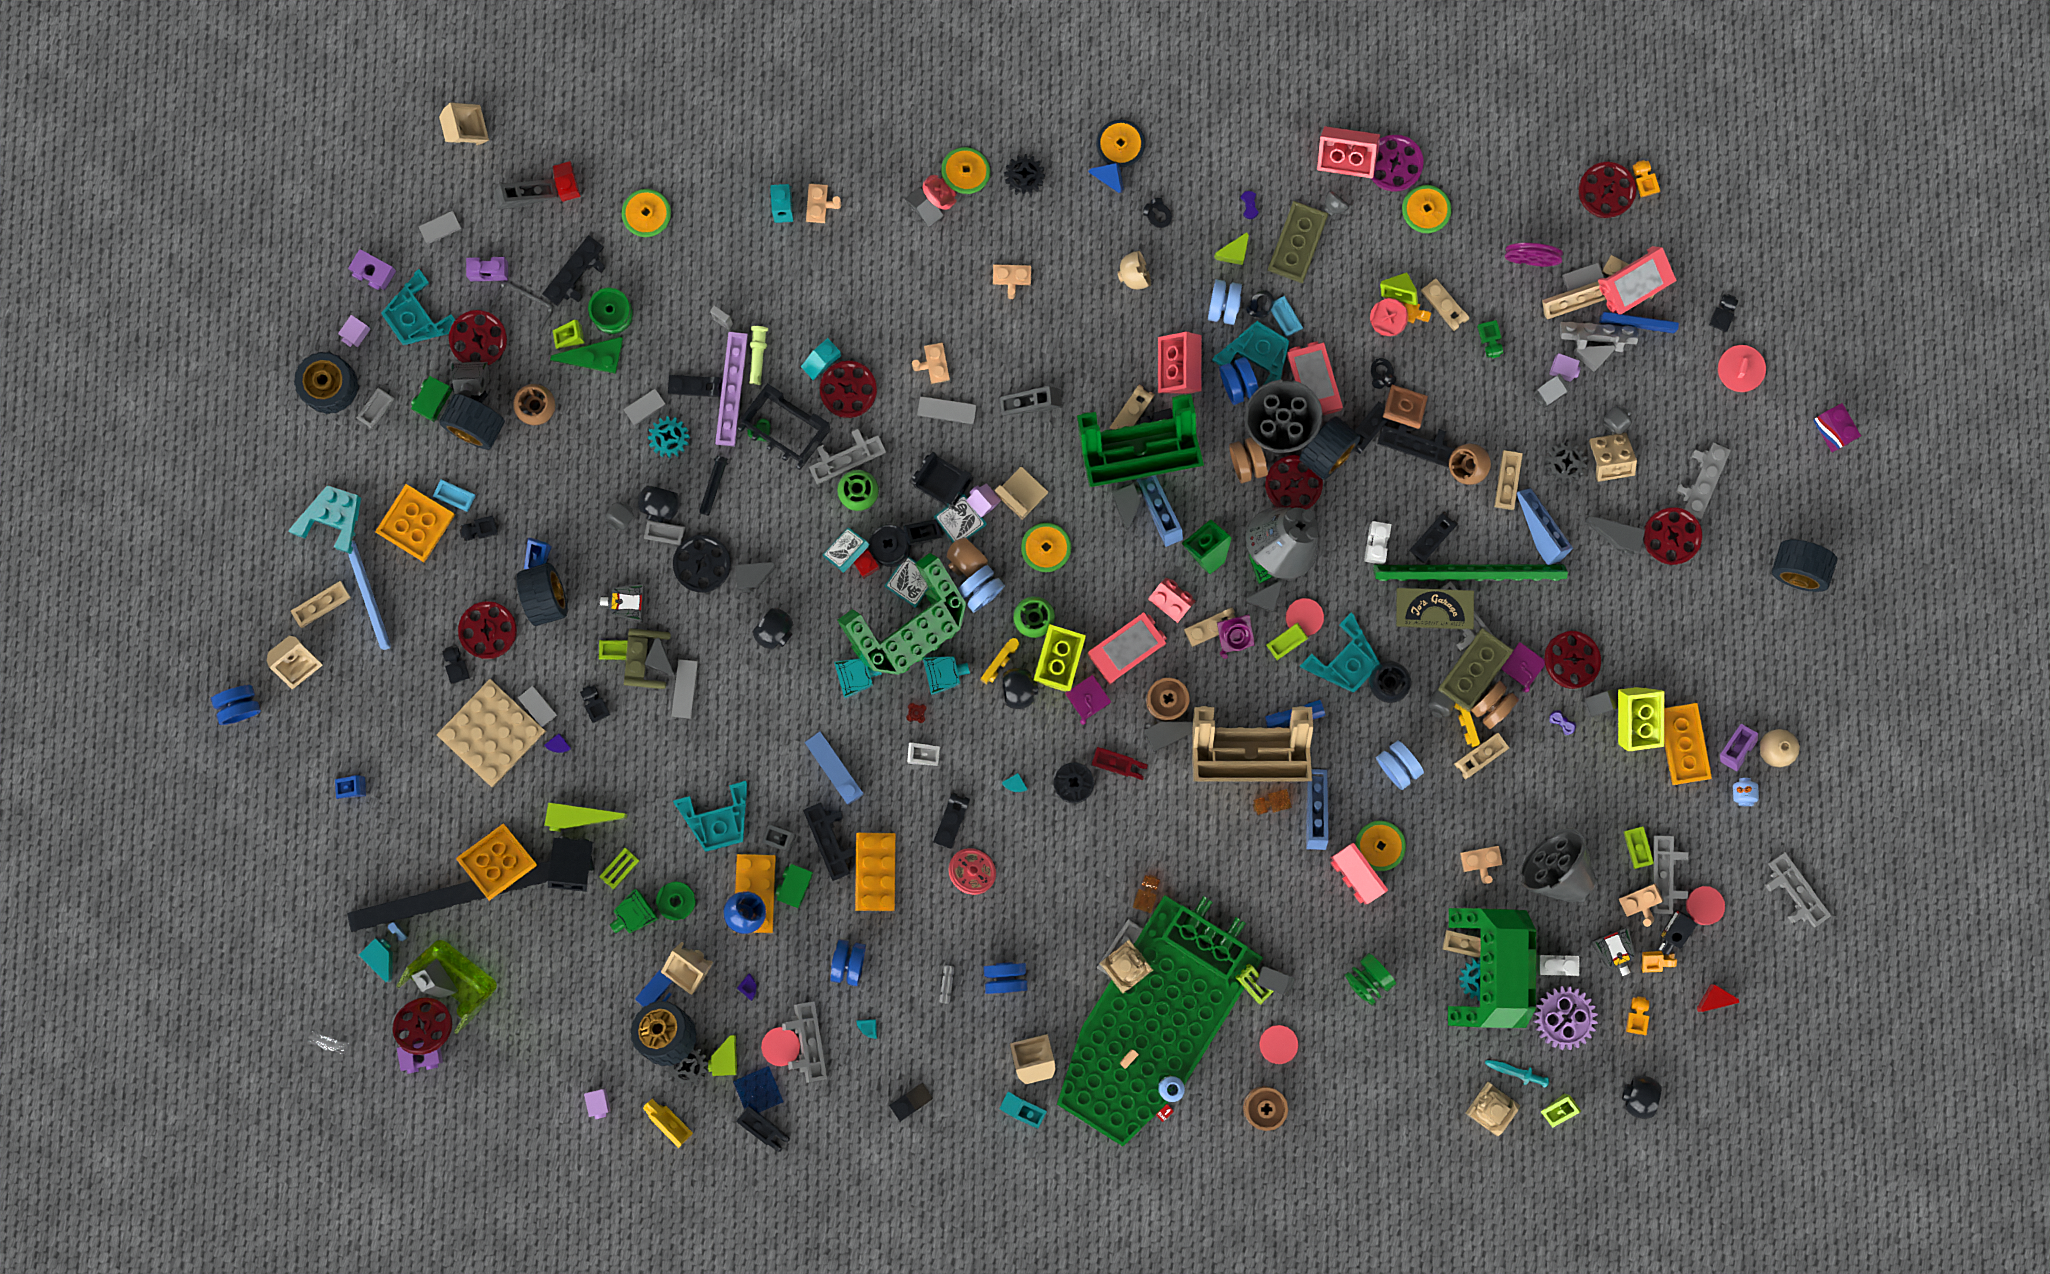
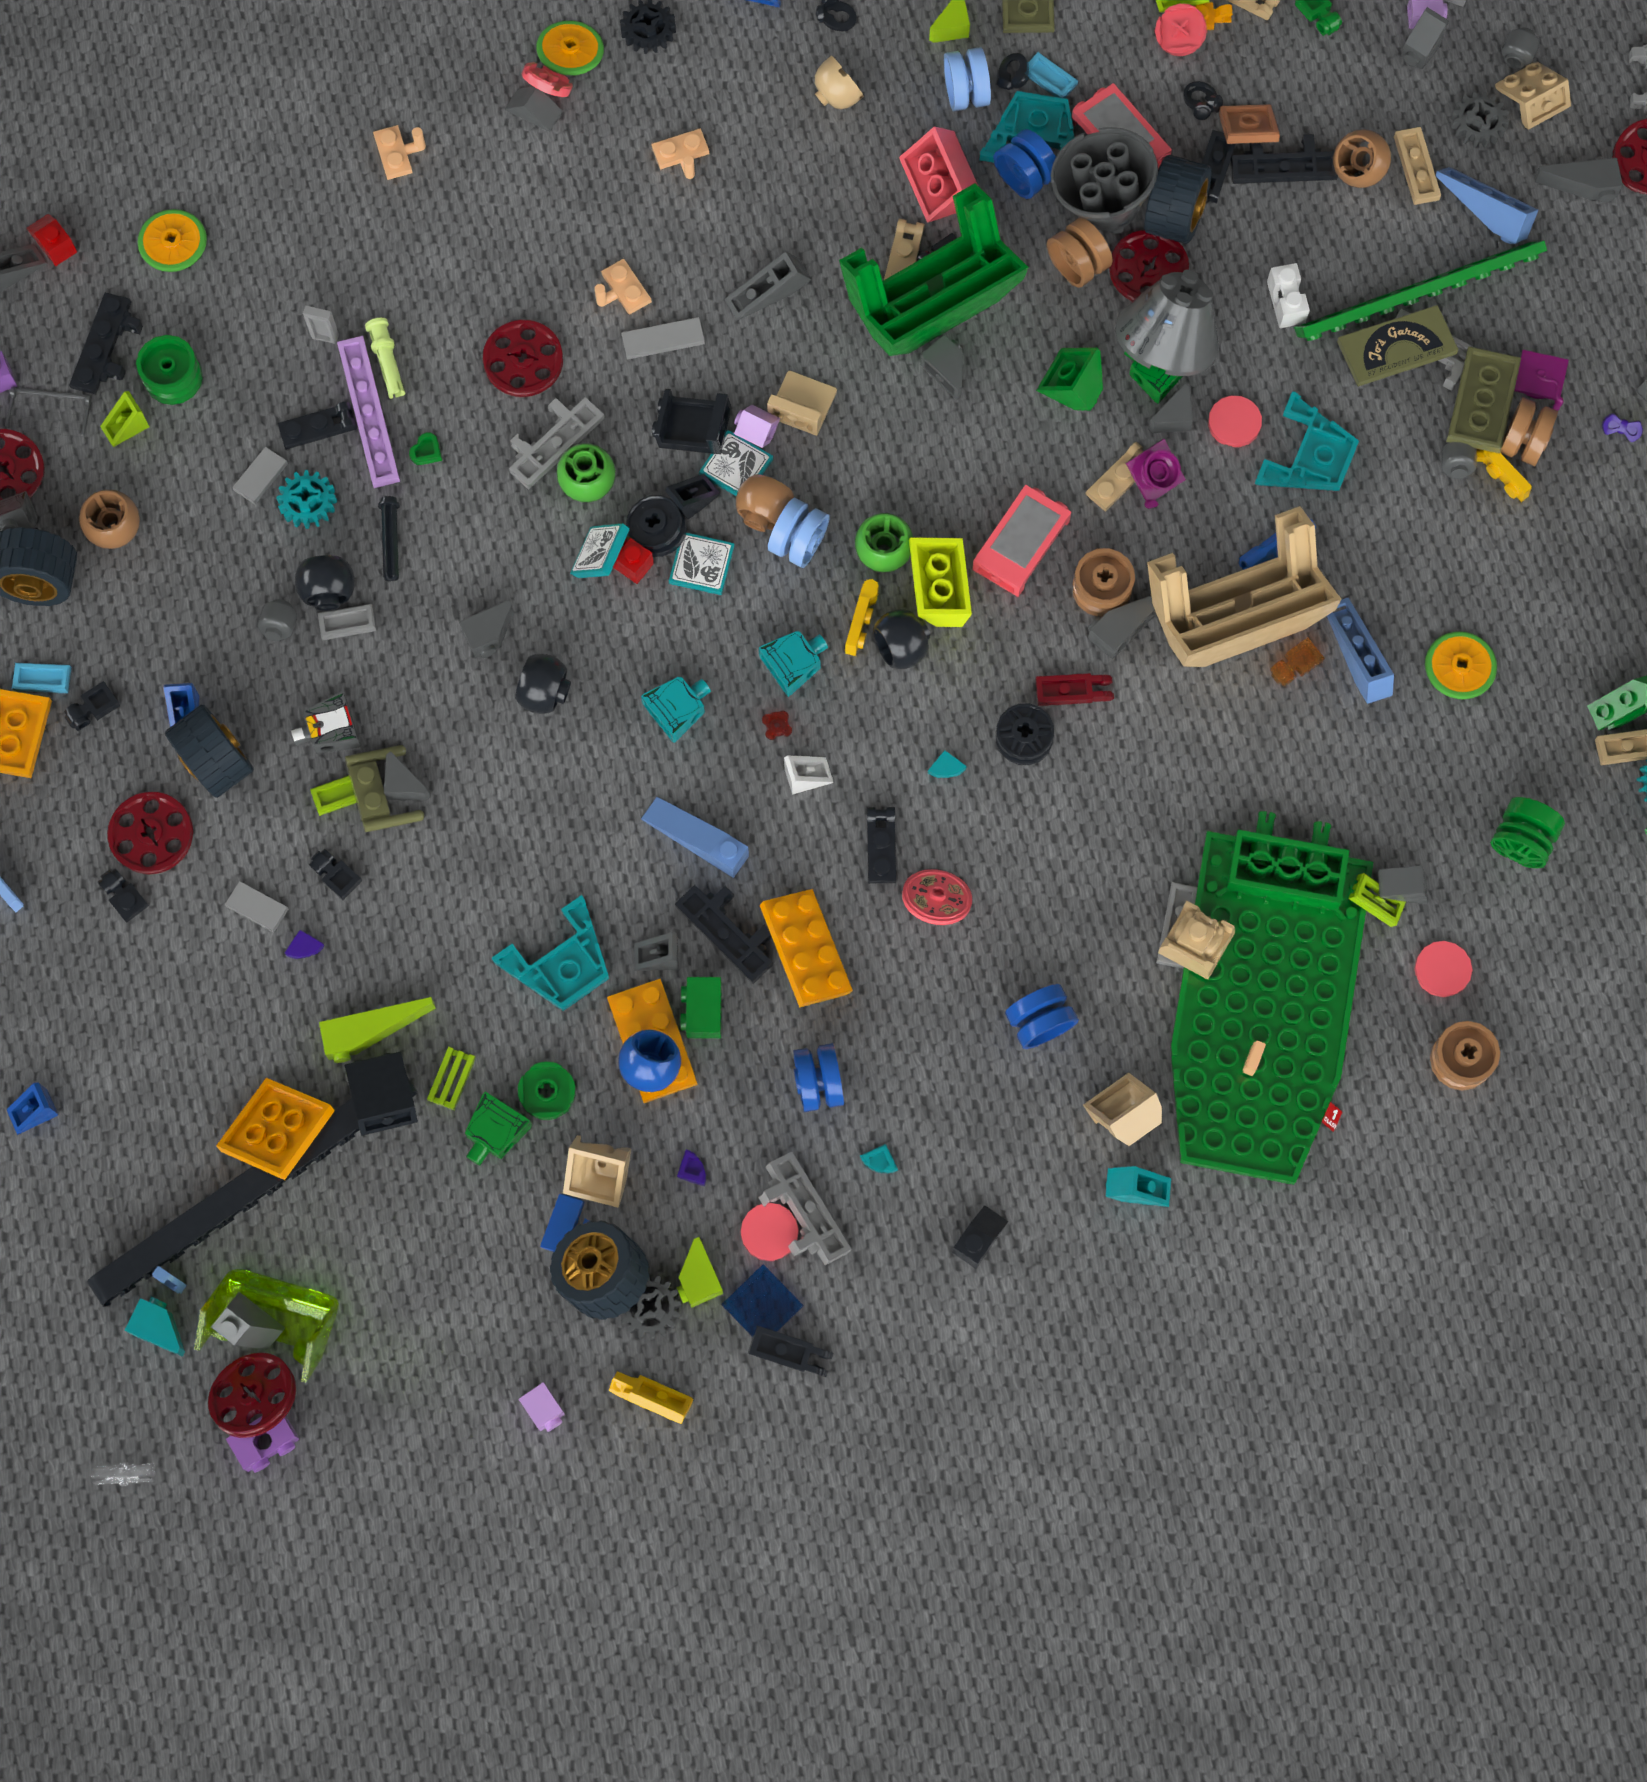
camera: 20 degrees left, 10 degrees down
tan plate [437,679,546,788] -> none
green wing [550,337,624,374] -> none
light grey tile [672,659,698,719] -> none
black wedge [673,535,731,593] -> none
black hinge [738,383,831,470] -> none
teal torso [770,184,793,223] -> none
teal slope [801,338,842,381] -> none
green wedge [837,553,966,675] -> none
light grey axle [939,965,954,1004] -> none
light orange wheel [1021,523,1071,572] -> none
magenta hat [1065,675,1111,725] -> none
clear orange plate [1133,874,1160,913] -> none
medium blue slope [1136,475,1183,547] -> none
coral bracket [1148,578,1195,623] -> none
light blue head [1158,1075,1185,1102] -> none
lime tile [1266,623,1308,660] -> none
slope [1331,843,1388,905] -> none
black wheel [1369,661,1411,703] -> none
light blue wheel [1376,740,1424,790] -> none
black plate [1409,511,1458,563] -> none
tan plate [1454,733,1509,780] -> none
light nougat plate [1460,846,1503,884] -> none
dark red wedge [1544,631,1601,689] -> none

